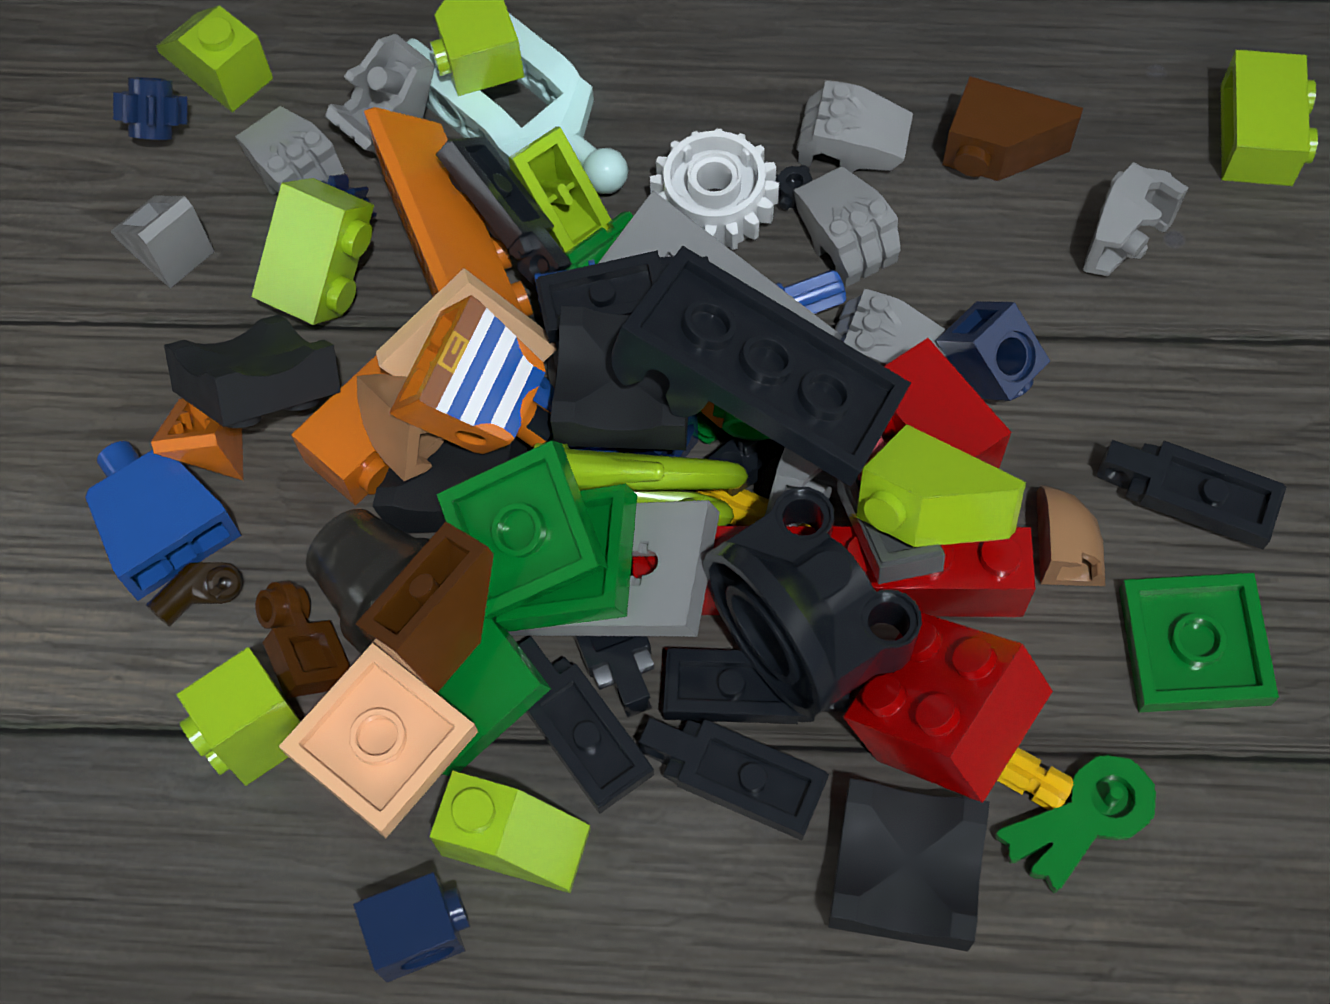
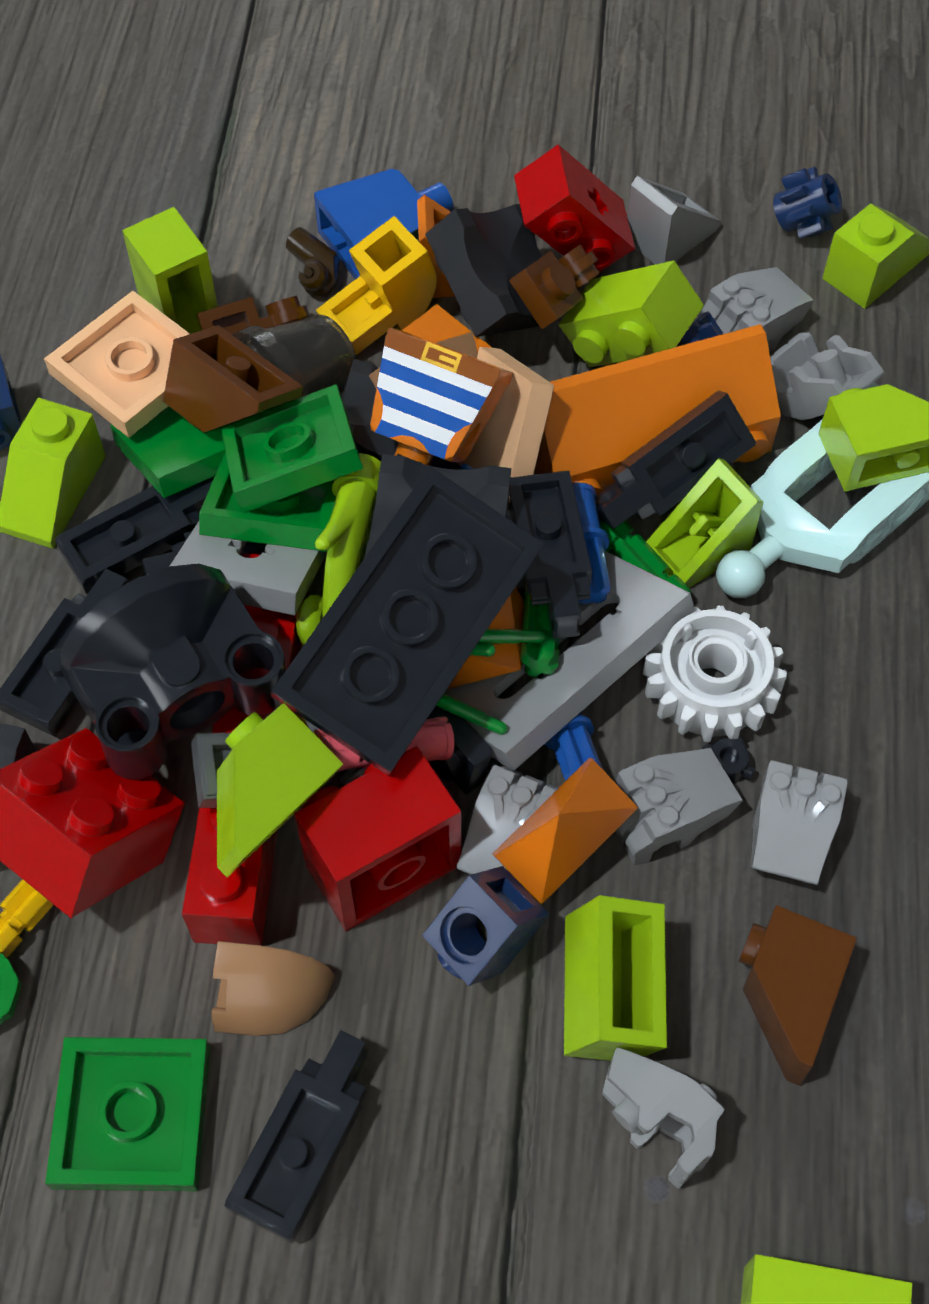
camera: 90 degrees right, 5 degrees down
none -> yellow brick [316,216,437,357]
none -> orange slope [492,758,638,905]
none -> reddish brown plate [509,244,600,329]
none -> red brick [514,144,635,272]
none -> lime piece [564,895,667,1061]

